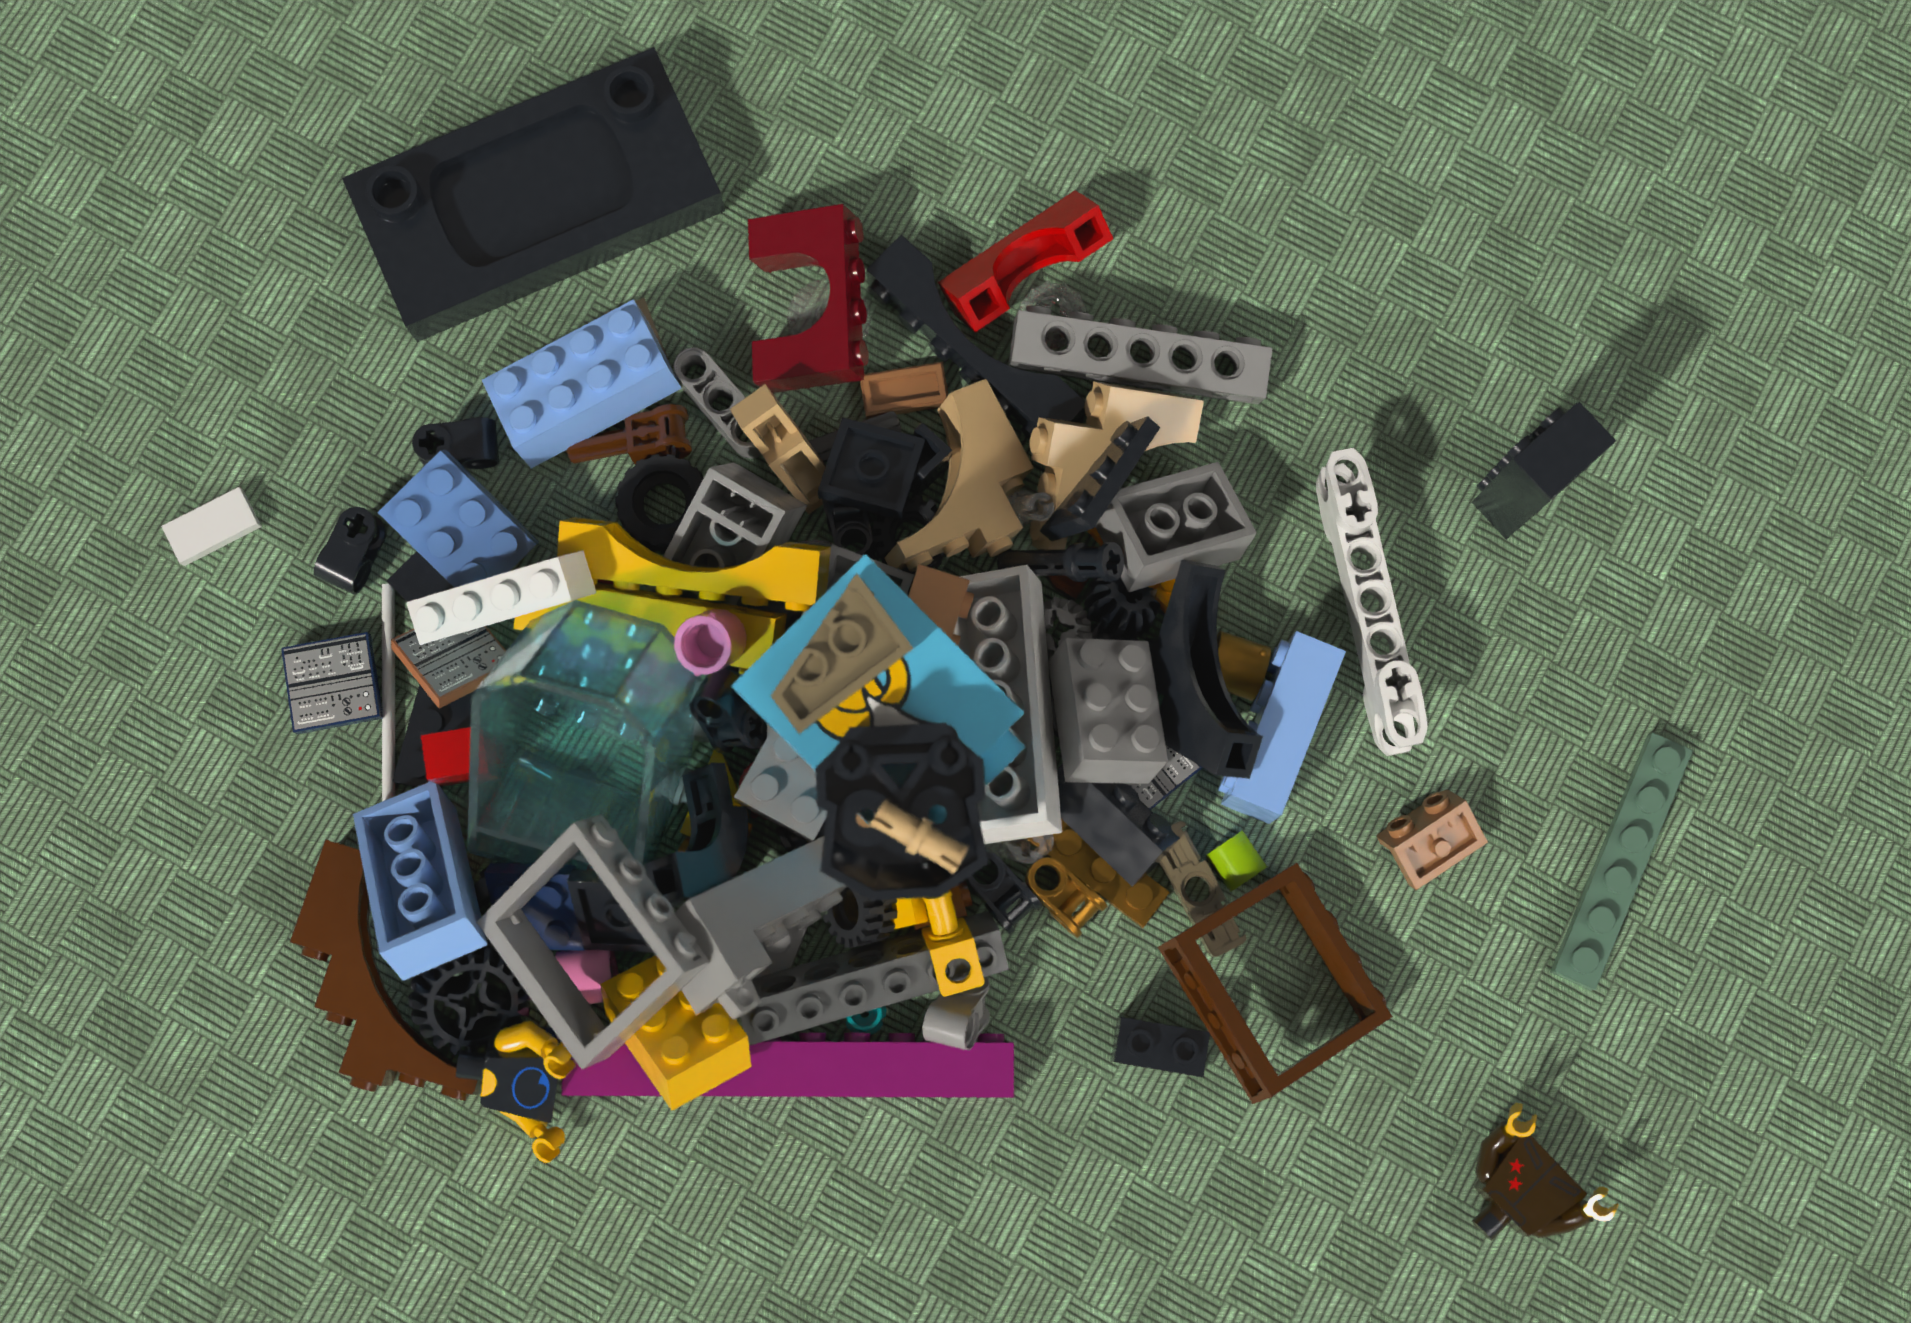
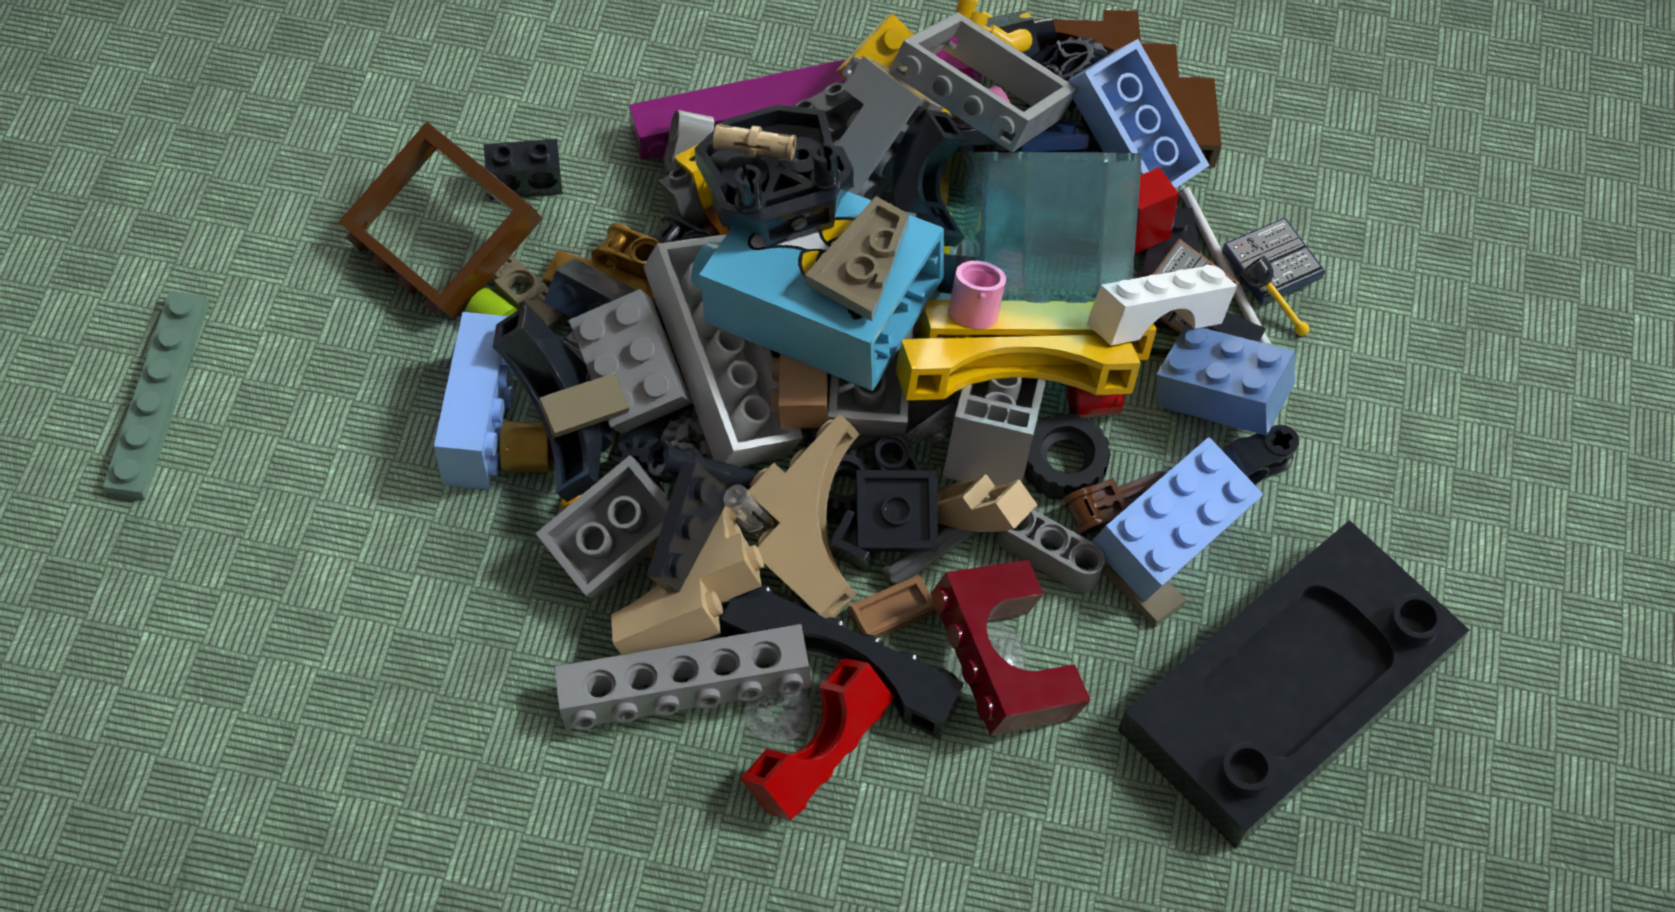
camera: 160 degrees right, 20 degrees down
white tile [161,487,262,566] -> none
black piece [314,507,387,595] -> none
white piece [1316,448,1428,756] -> none
medium nougat bracket [1376,790,1488,890] -> none
black brick [1471,401,1616,540] -> none
dark brown torso [1472,1103,1619,1241] -> none
none -> dark tan tile [539,373,630,438]
none -> hinge [1240,255,1309,336]

